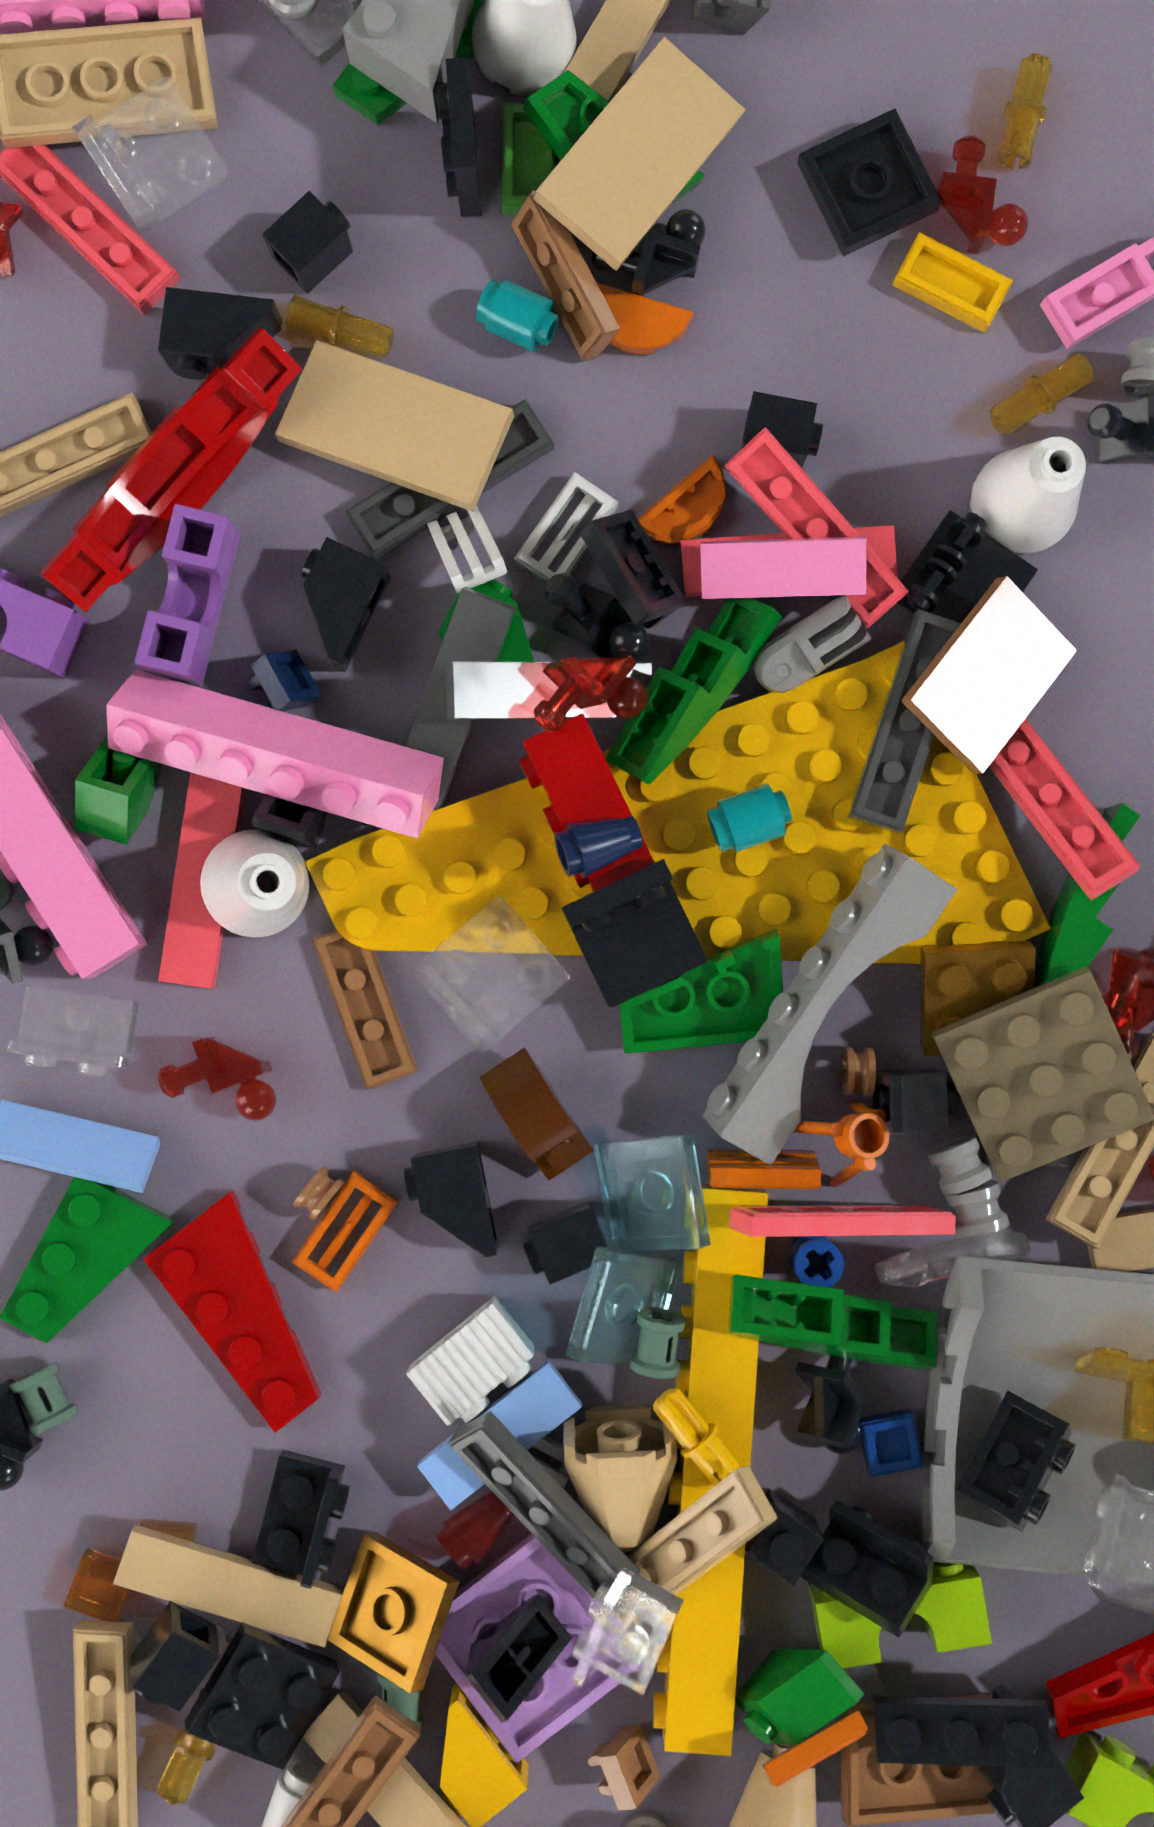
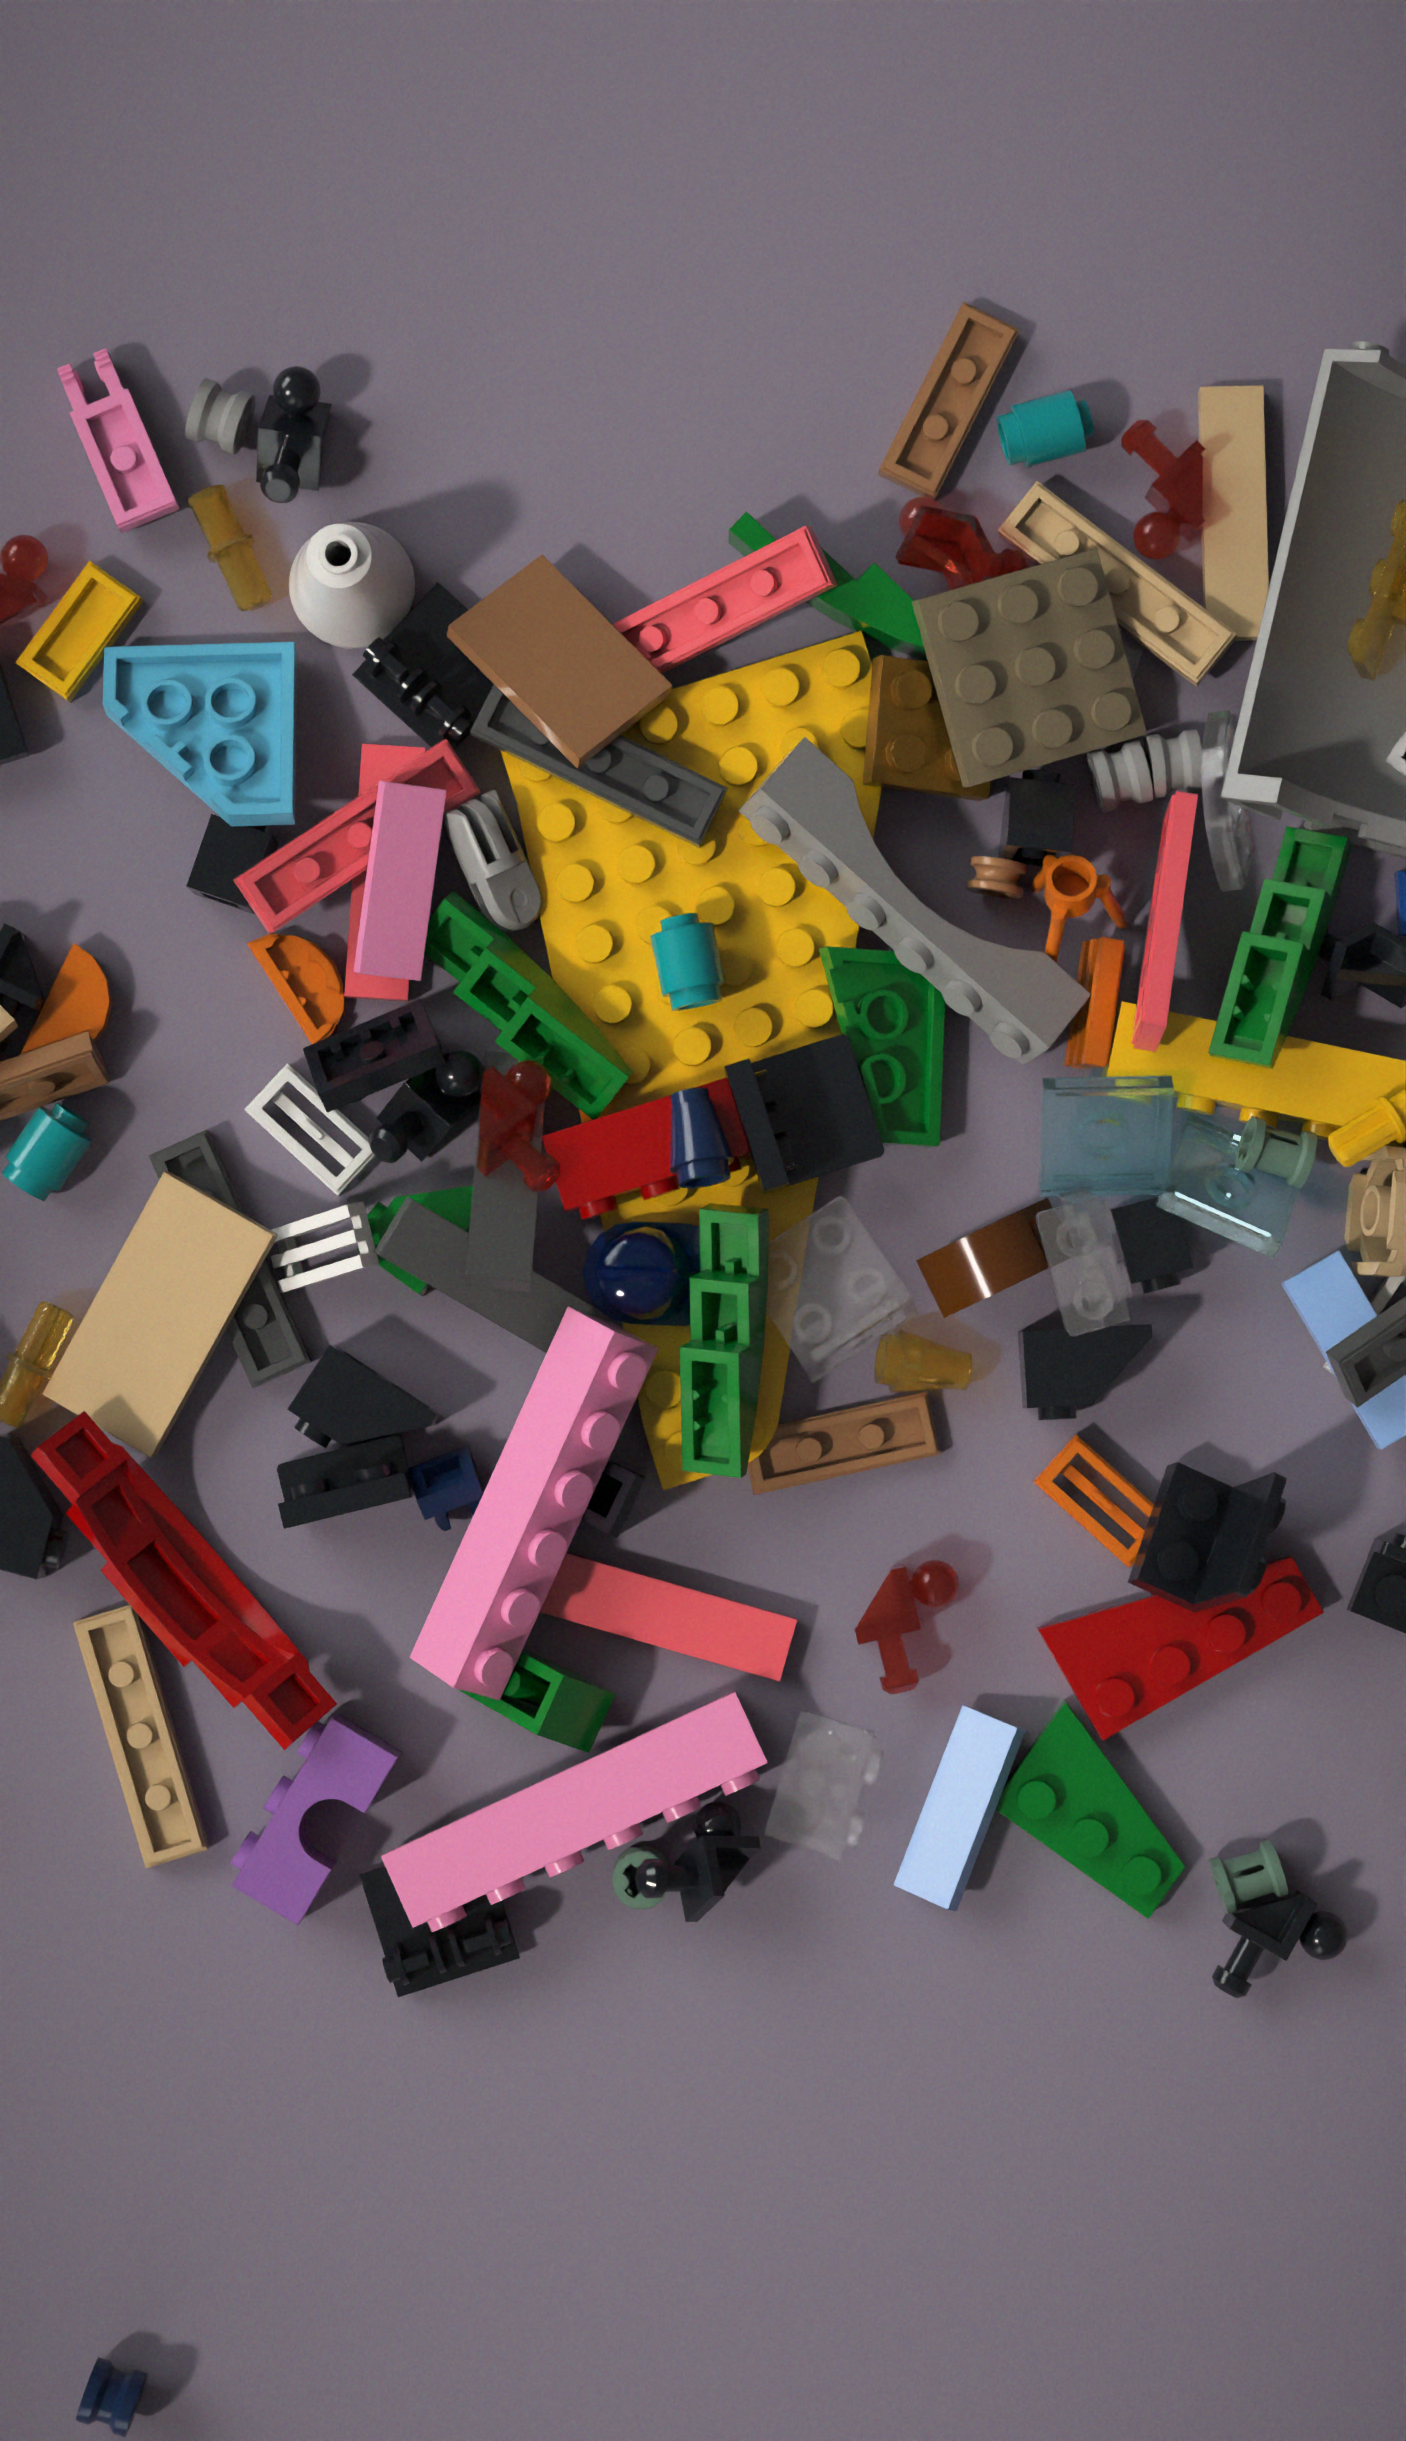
camera: 80 degrees left, 0 degrees up
medium lavender arch [134,504,241,687] -> none
white cone [200,830,310,938] -> none
medium nougat bush [292,1166,345,1221] -> none
white brick [406,1296,535,1426] -> none
blue bush [789,1236,844,1287] -> none
none -> medium azure plate [103,642,297,826]
none -> black bracket [277,1435,415,1529]
none -> clear blue piece [583,1221,701,1326]
none -> green slope [680,1203,769,1478]
none -> clear yellow cone [874,1329,972,1392]
none -> clear bracket [1036,1187,1132,1337]
none -> black bracket [1128,1462,1287,1613]

